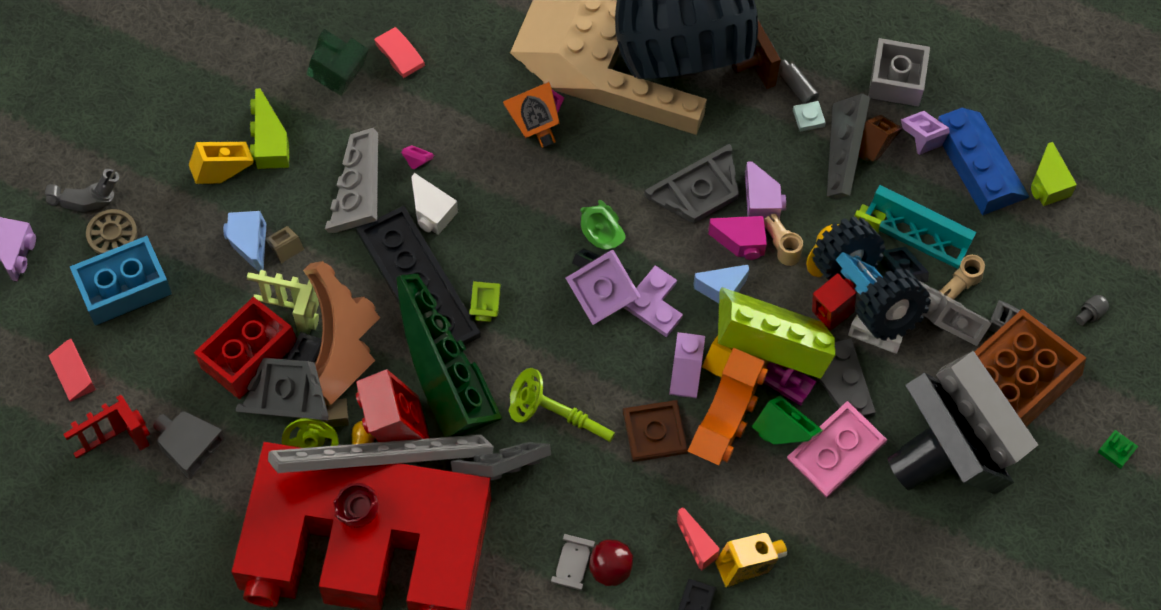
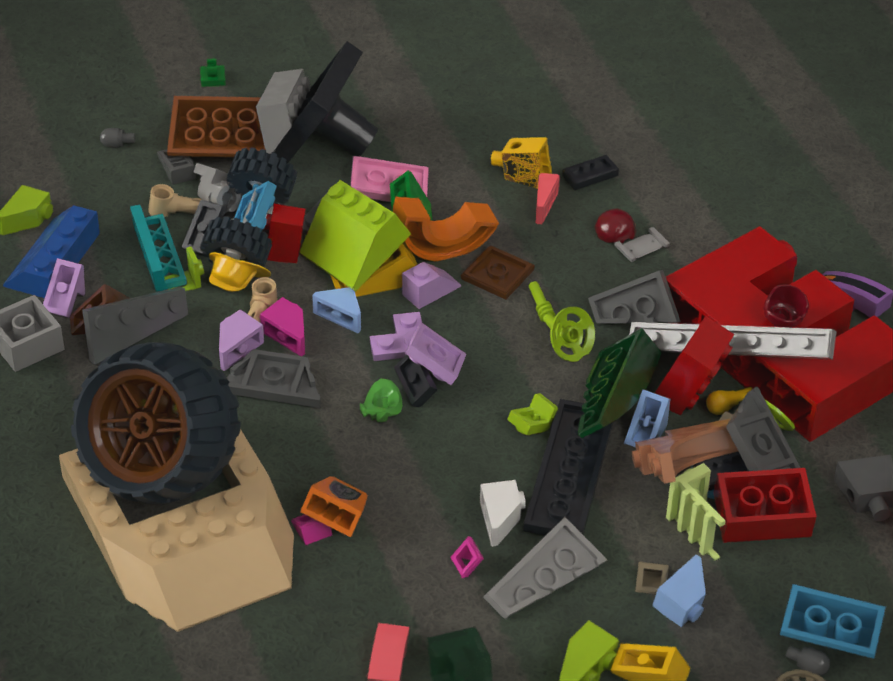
camera: 135 degrees left, 20 degrees down
none -> light blue slope [624,389,670,448]

